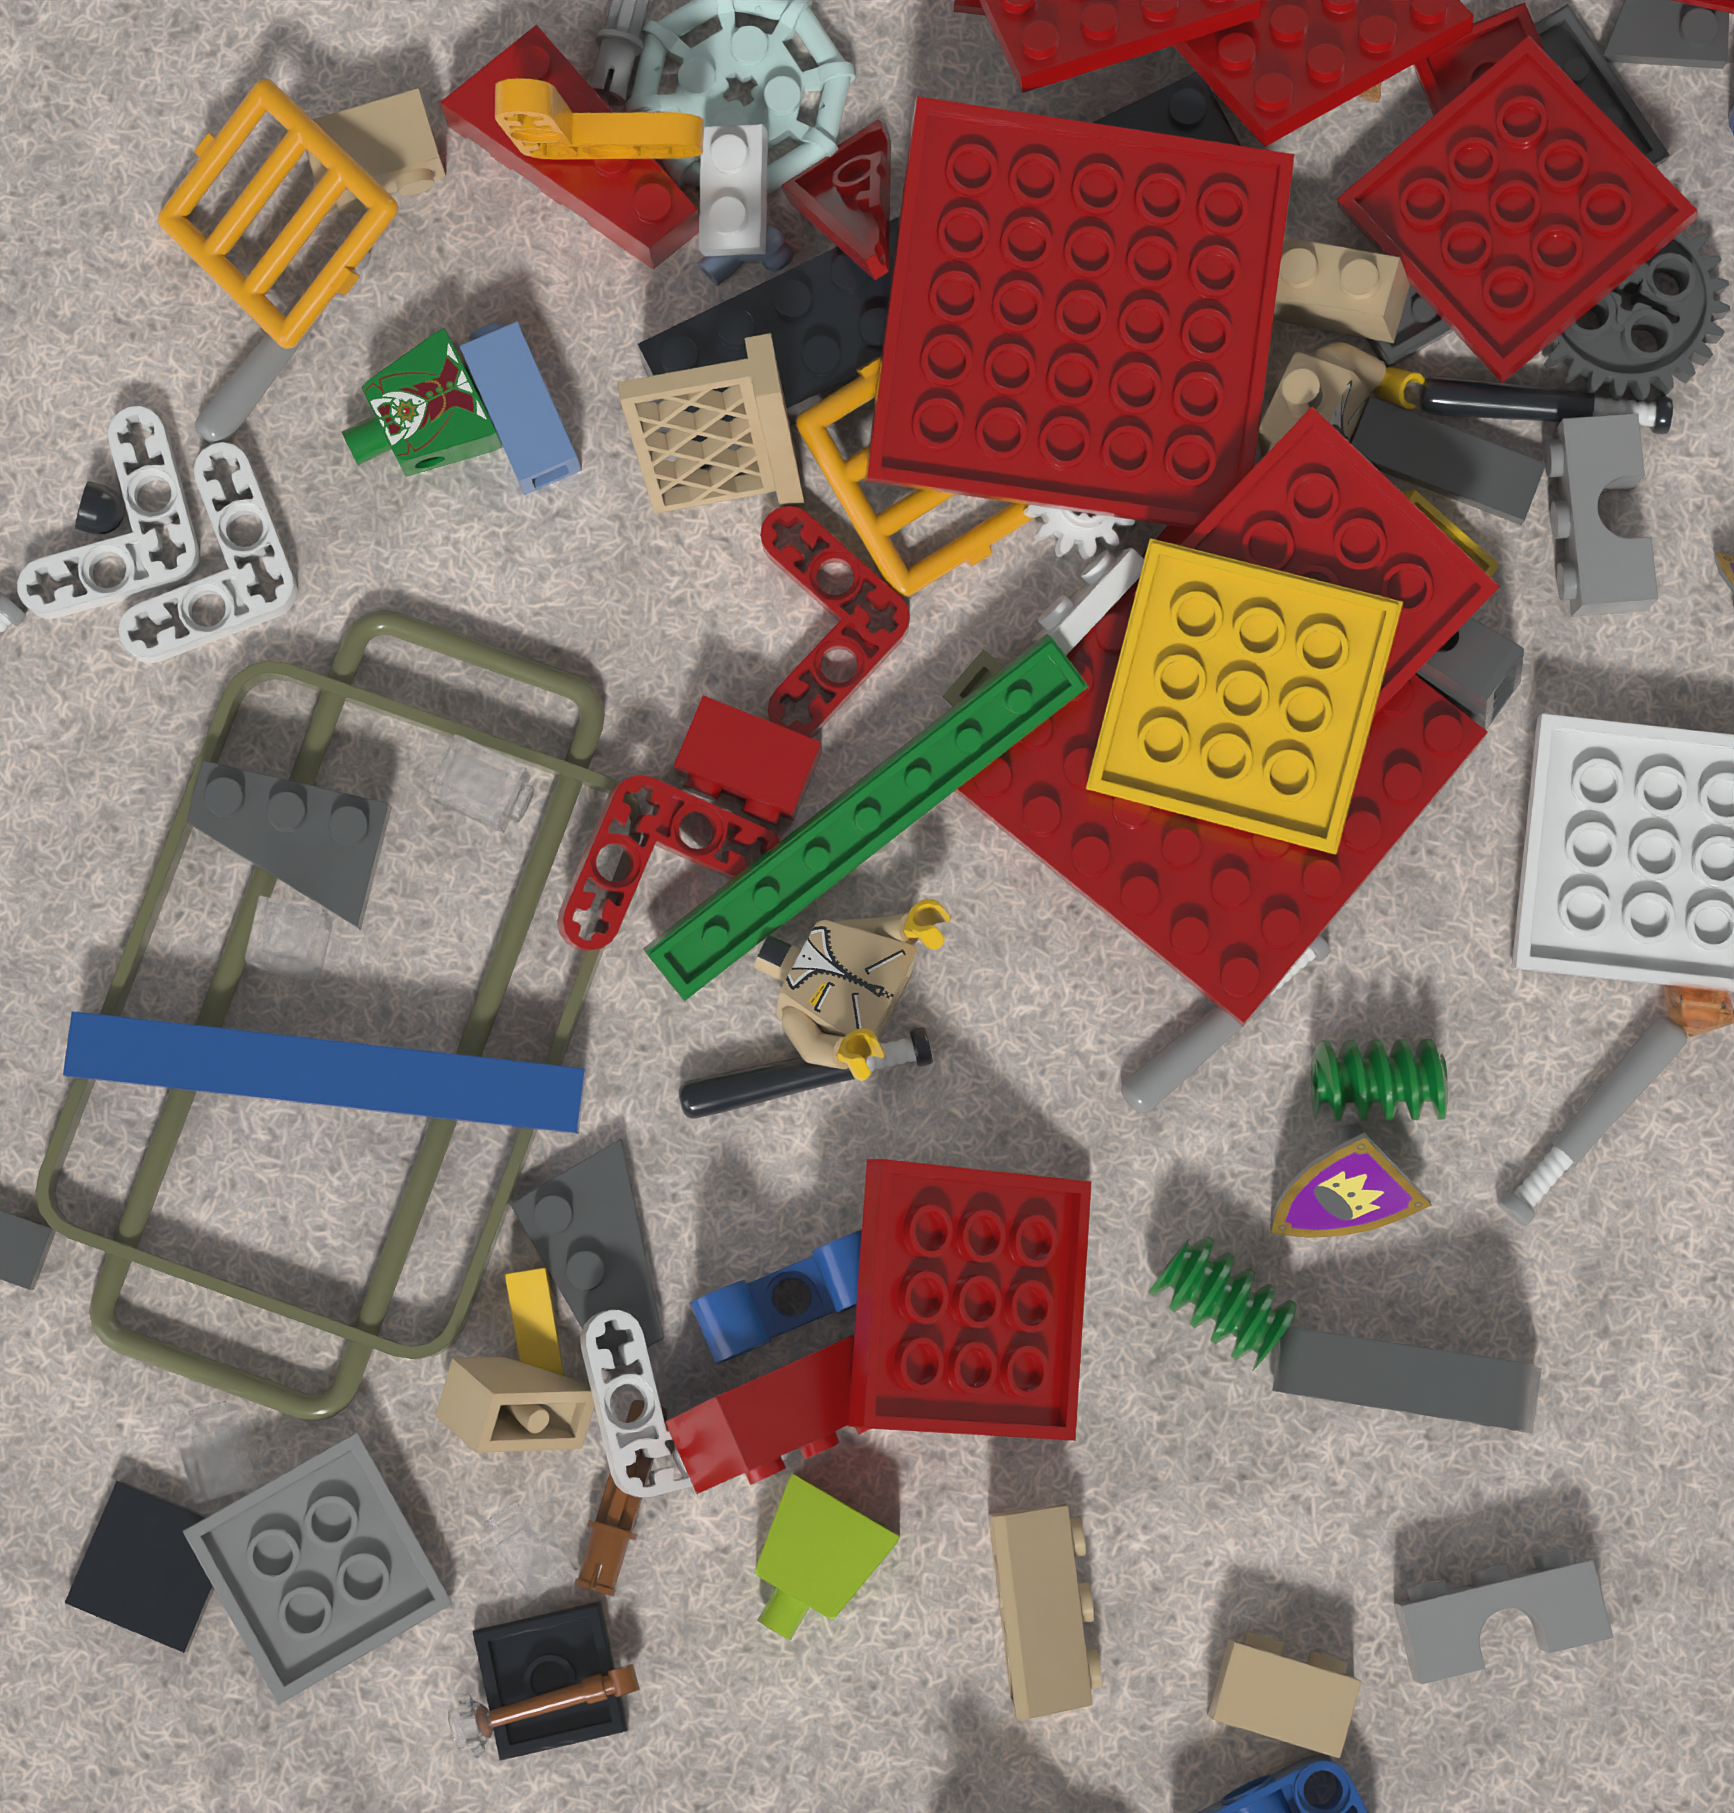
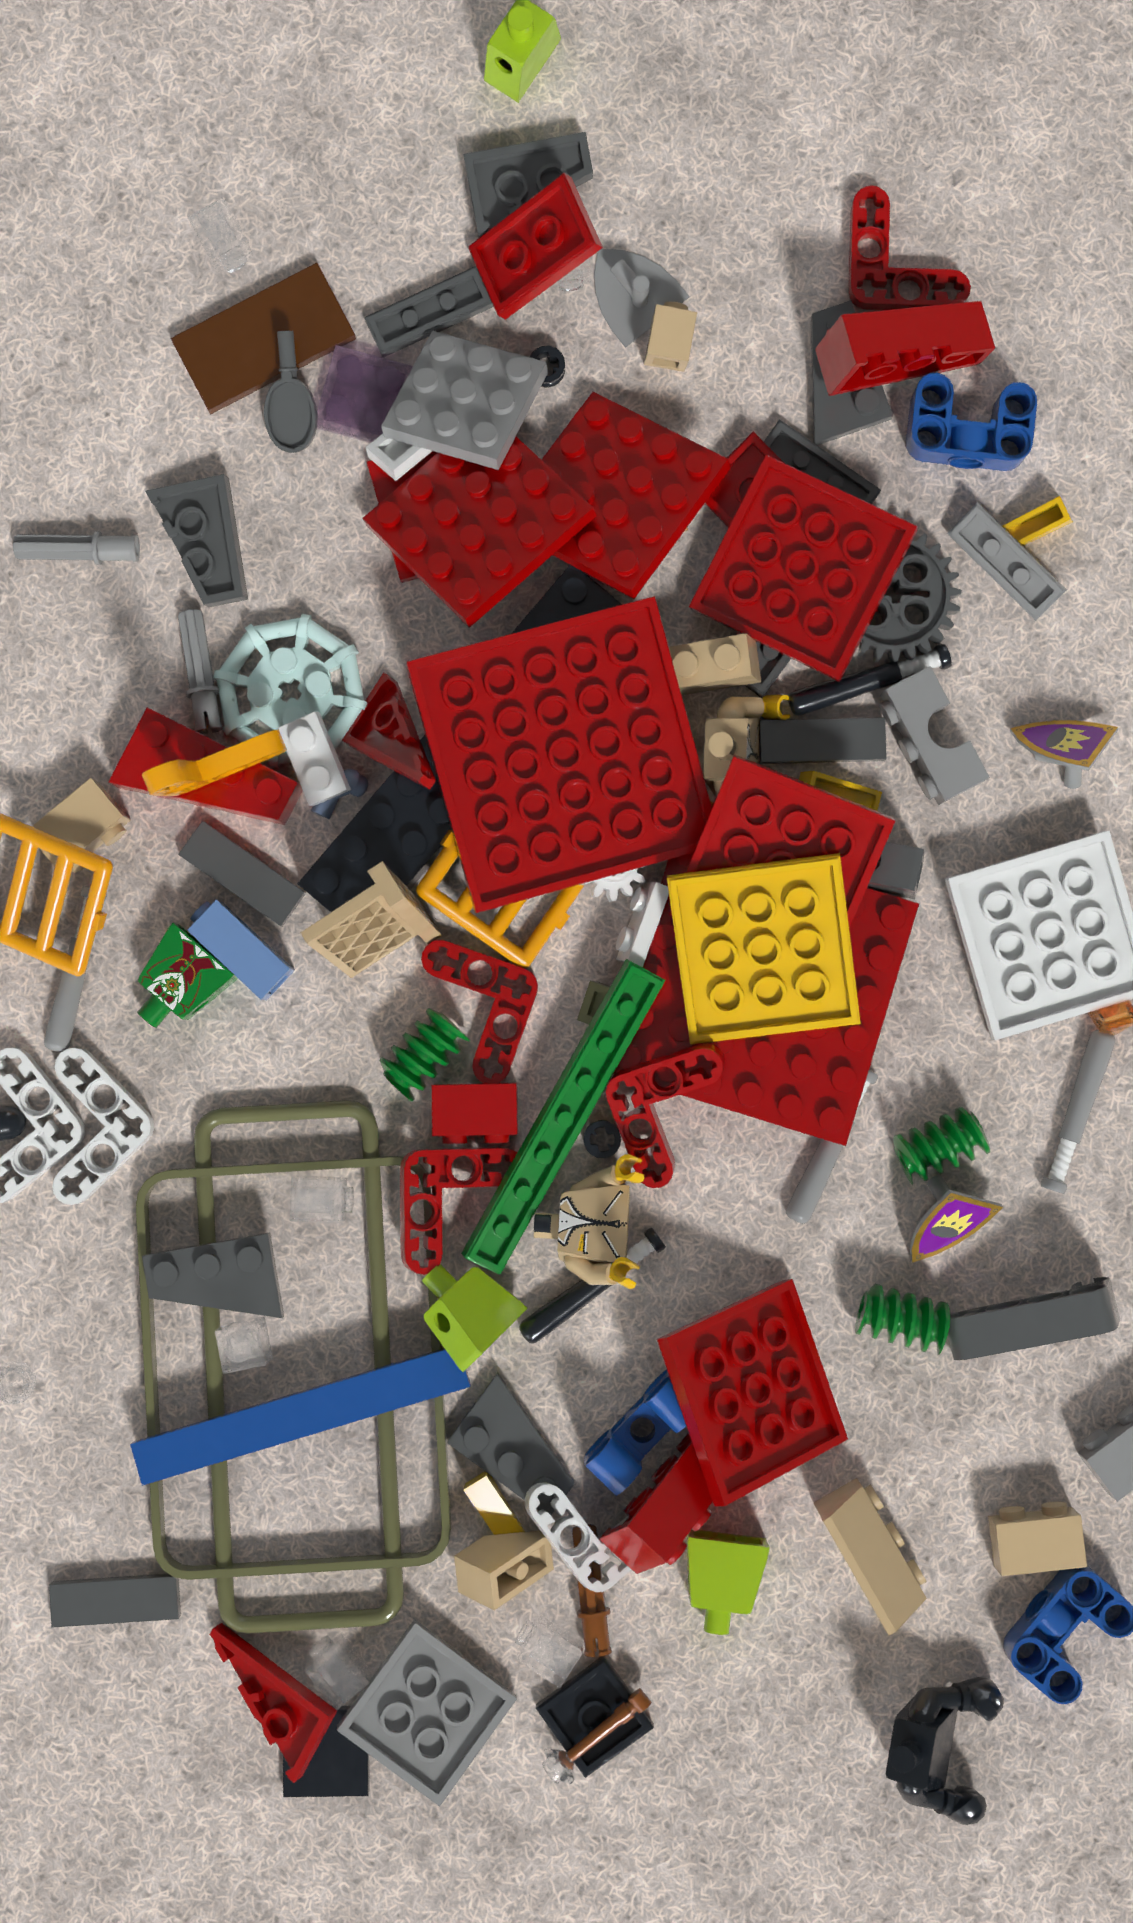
camera: 20 degrees left, 5 degrees up
none -> dark grey tile [178,821,306,927]
none -> red wing [209,1623,337,1783]
none -> green piece [379,1008,471,1101]
none -> lime torso [422,1264,528,1372]
none -> black bush [583,1120,621,1158]
none -> red beam [606,1043,725,1188]

